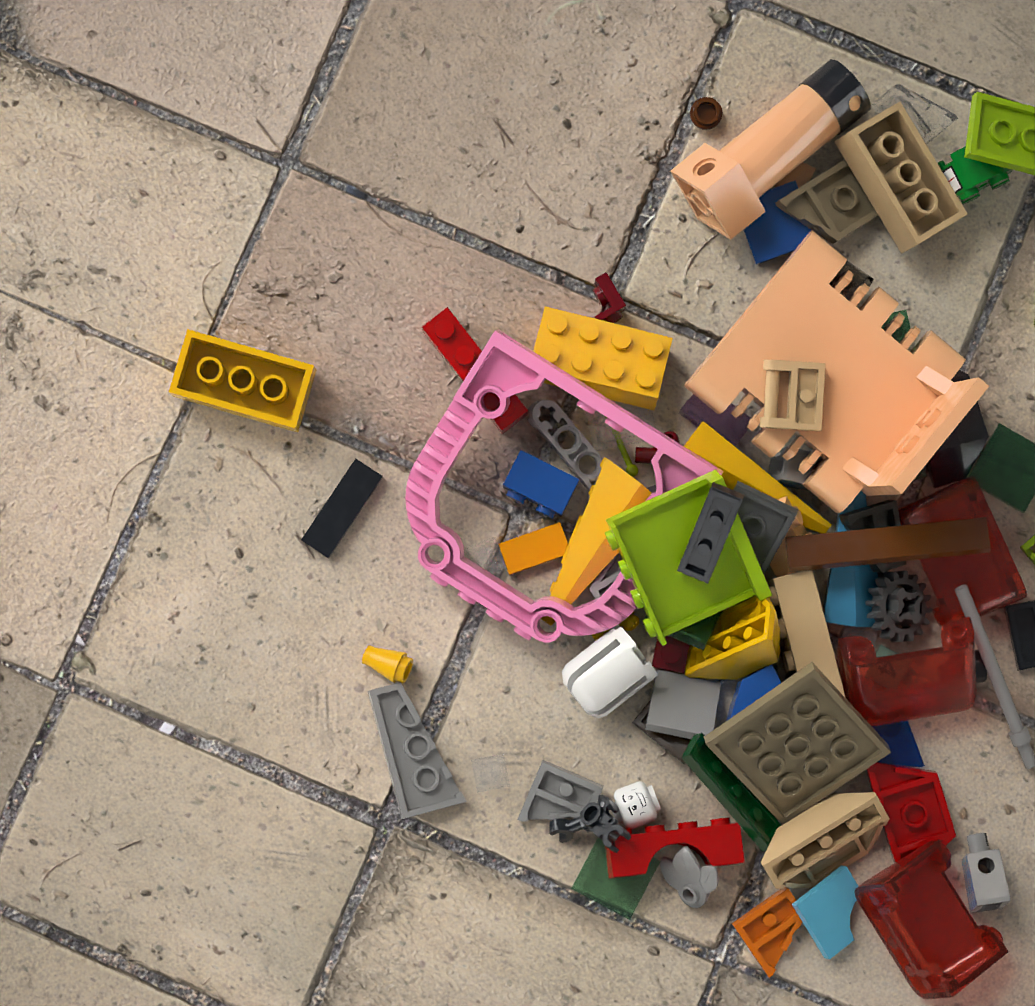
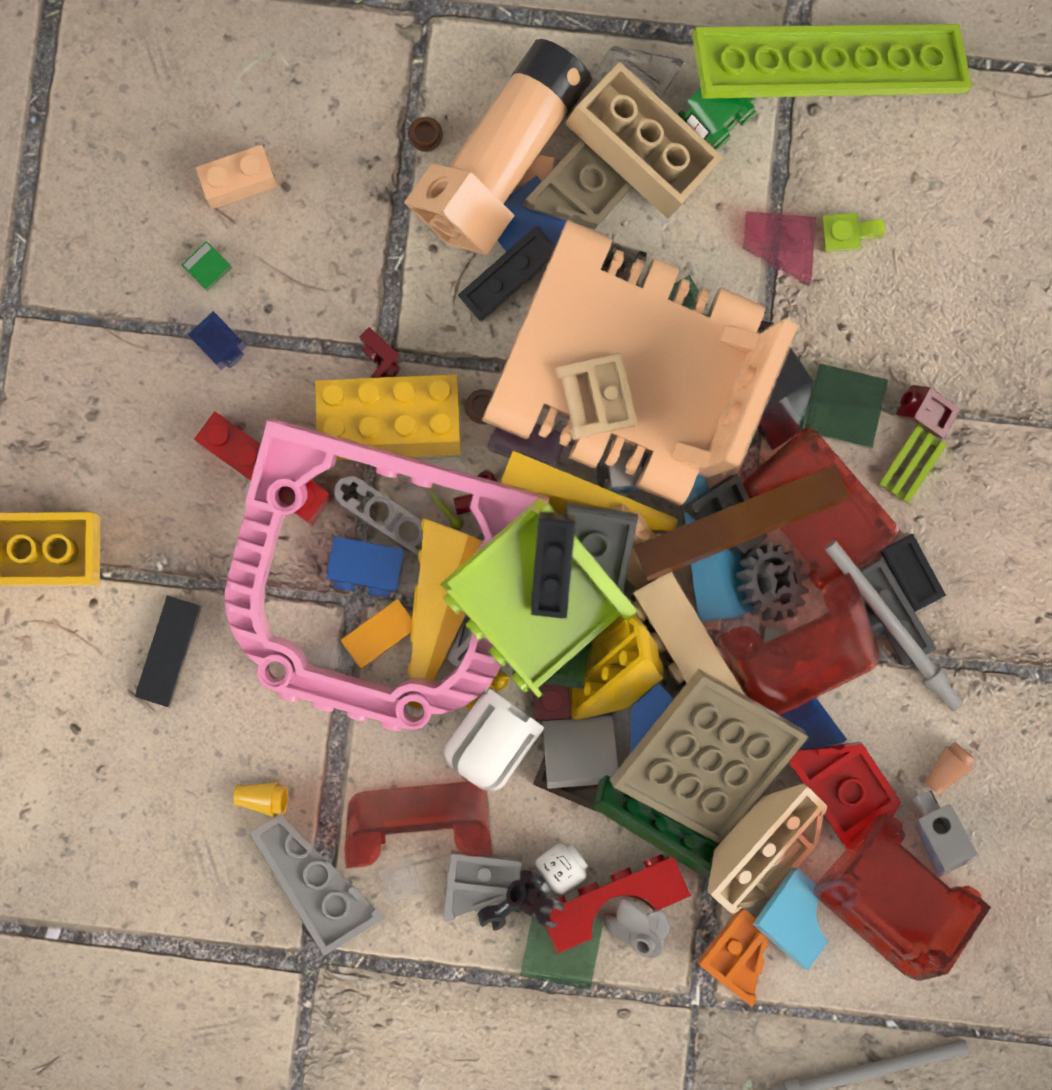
camera: 15 degrees left, 0 degrees up
none -> green tile [182,241,232,291]
none -> clear blue brick [188,311,246,370]
none -> light nougat brick [195,145,278,209]
none -> clear red windscreen [344,781,494,868]
none -> black tile [458,226,555,322]
none -> reddish brown plate [465,389,493,425]
none -> clear pink wing [743,211,816,286]
none -> dark grey tile [860,557,936,667]
none -> nougat cone [924,742,976,795]

